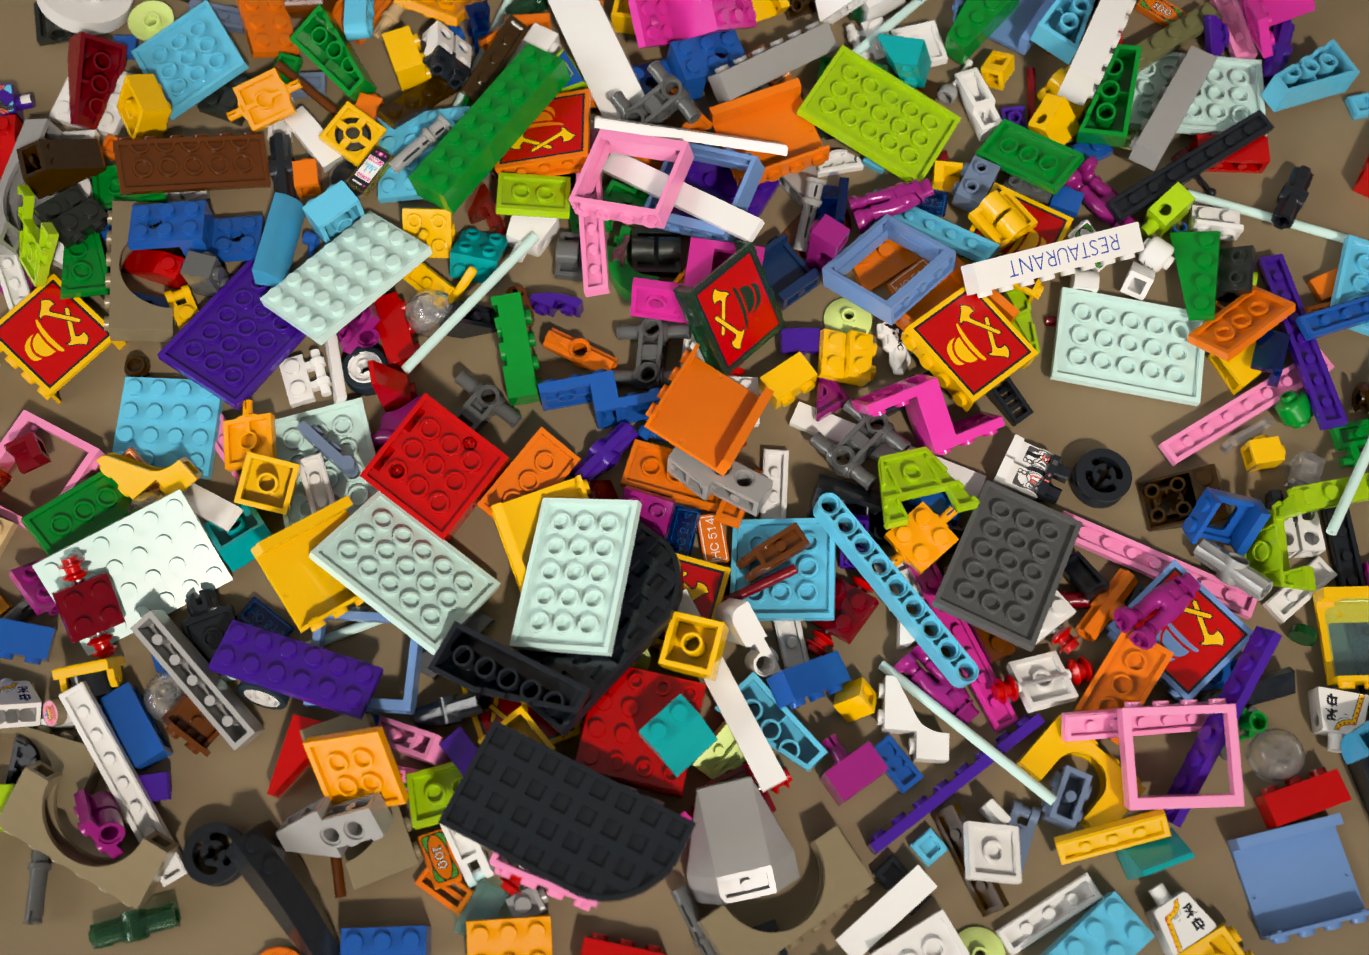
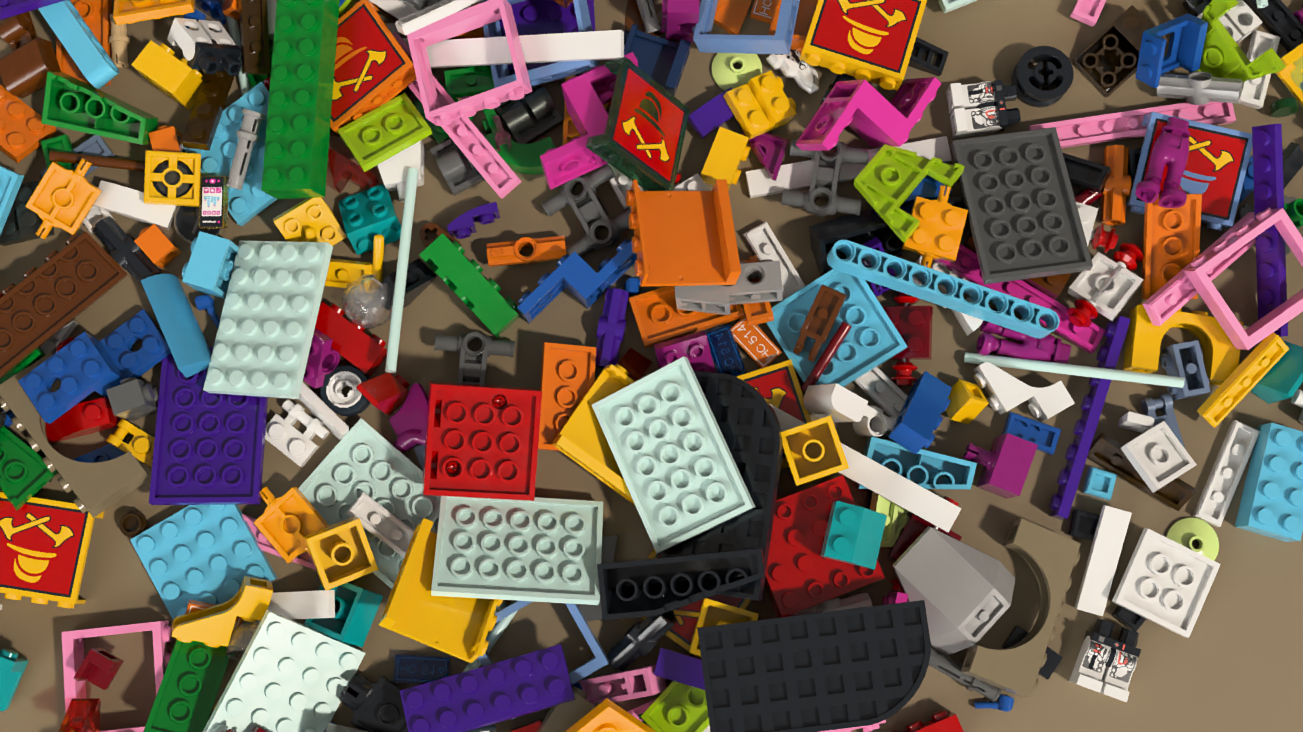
camera: 35 degrees left, 10 degrees up
sand blue plate [296,421,359,478] -> none

